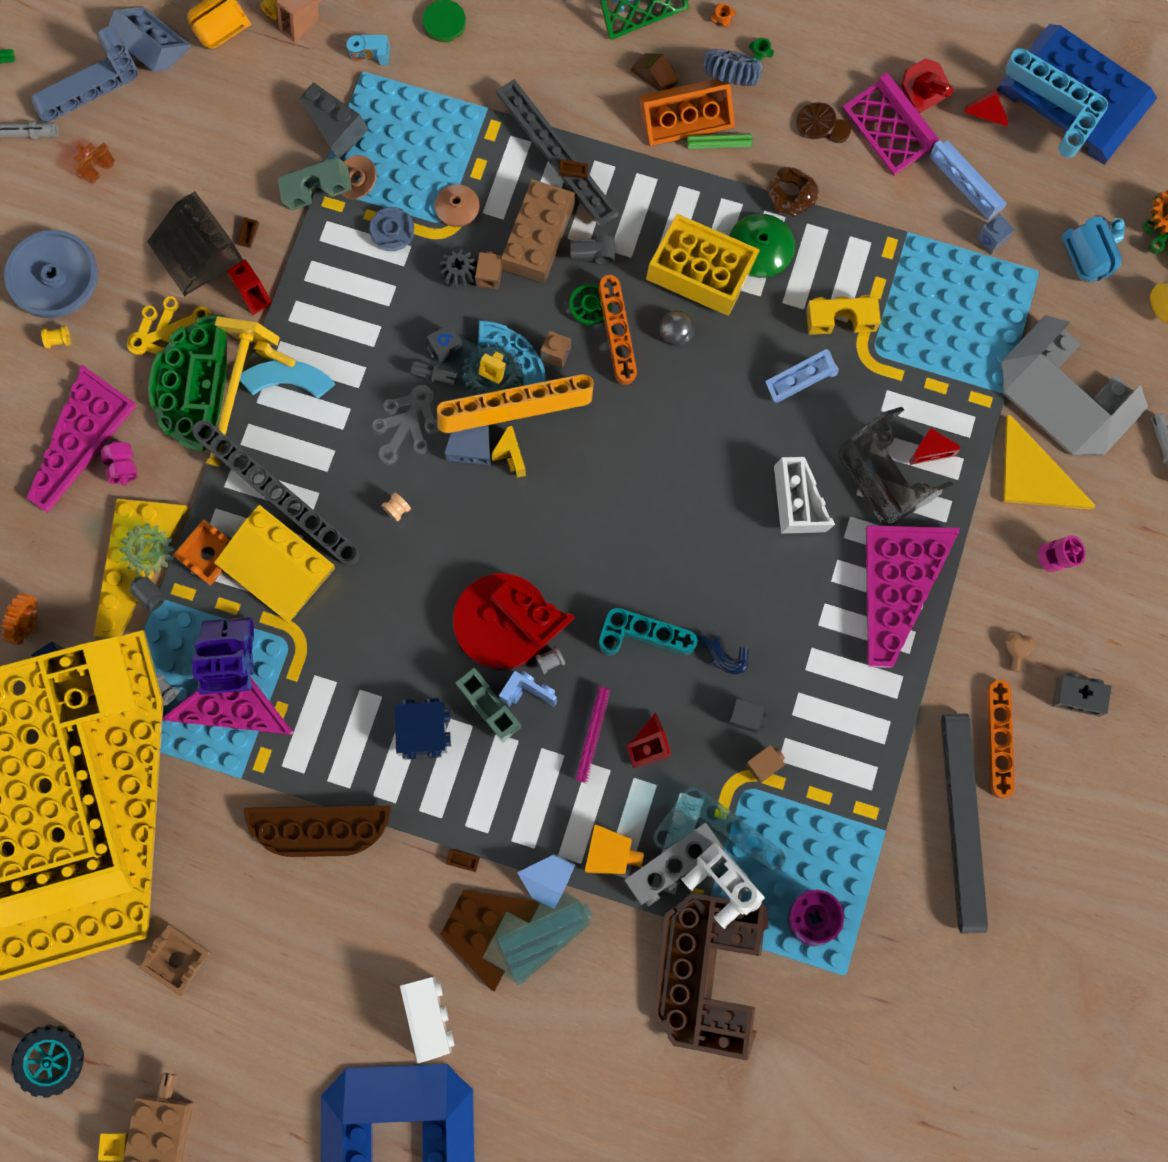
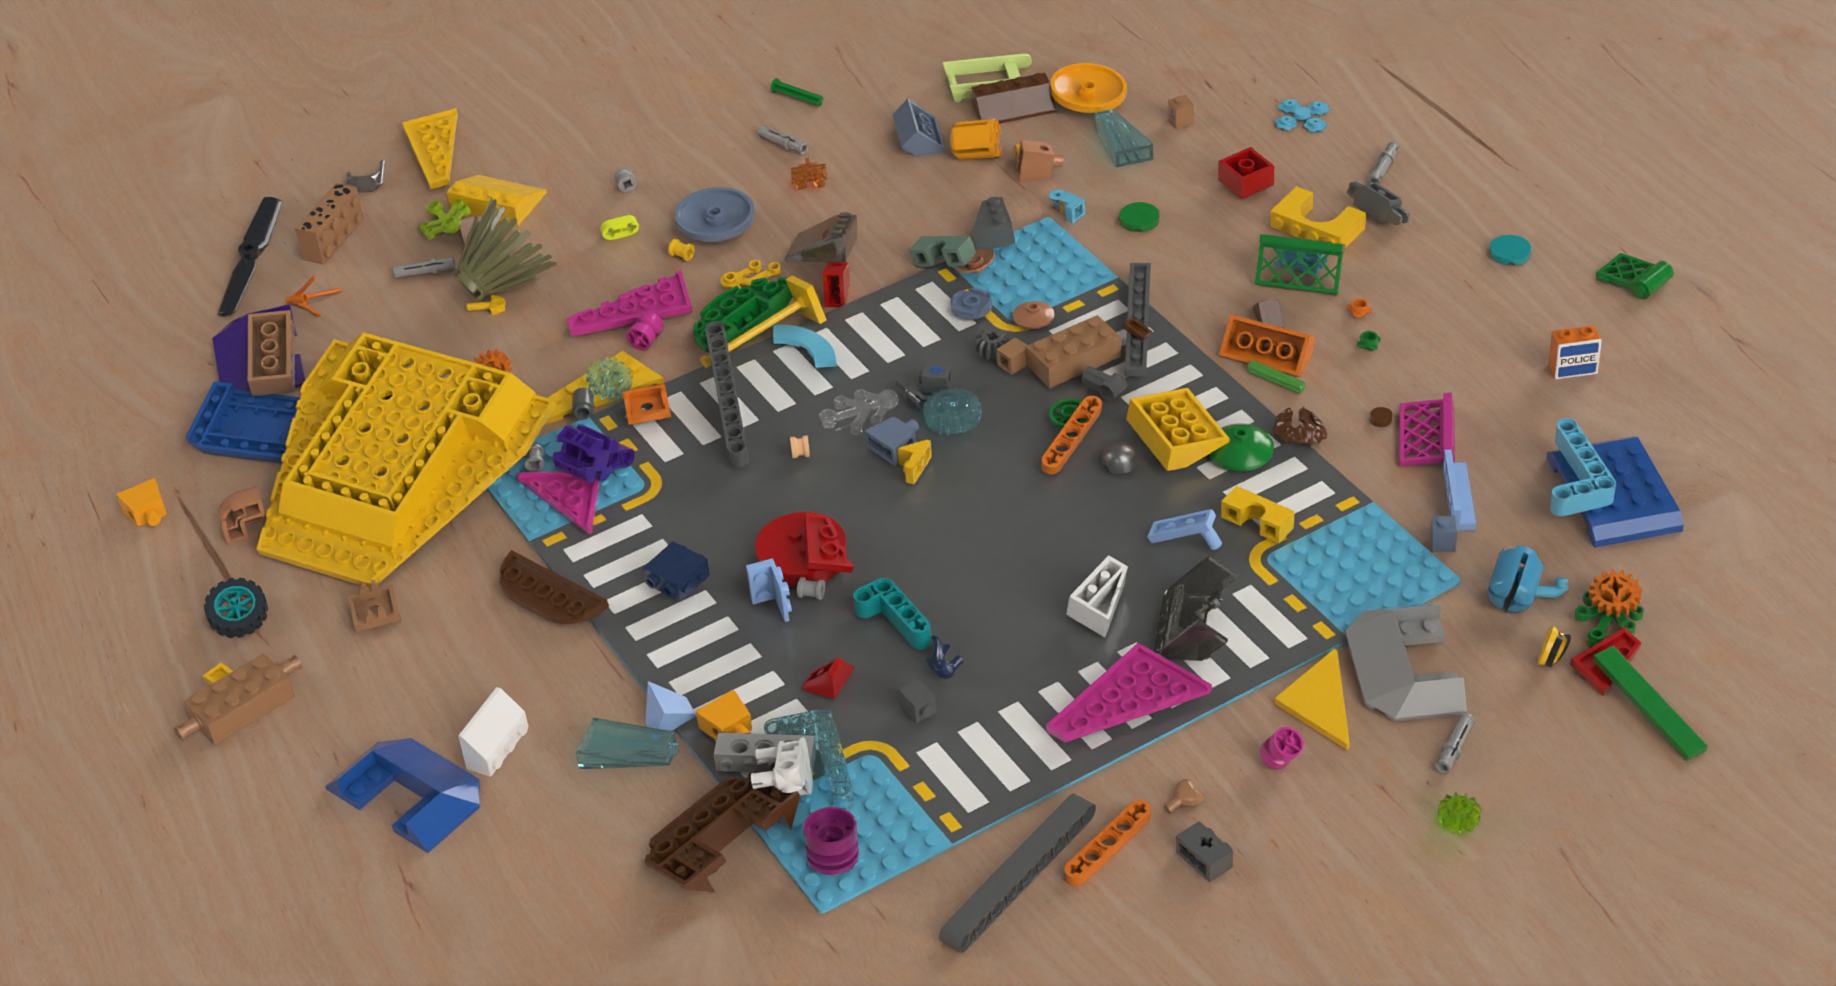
camera: 45 degrees right, 35 degrees down
sand blue beam [31,27,139,122] -> none
yellow slope [214,505,335,623] -> none
reddish brown piece [236,217,259,248] -> none
yellow bar [253,341,296,367] -> none
light orange beam [437,374,594,433] -> none
reddish brown wing [440,890,540,992] -> none
reddish brown piece [446,849,480,872] -> none
sand green arch [456,668,522,743] -> none
medium azure tile [478,320,546,386] -> none
yellow tile [478,351,506,384] -> none
medium nougat brick [541,331,571,369] -> none
dark pink axle [575,686,611,784] -> none
sand blue gear [703,49,763,86] -> none
medium nougat brick [745,745,786,784] -> none
reddish brown wheel [796,102,837,139] -> none
red piece [901,58,954,114] -> none
red slope [909,428,961,465] -> none
red slope [965,87,1009,126] -> none

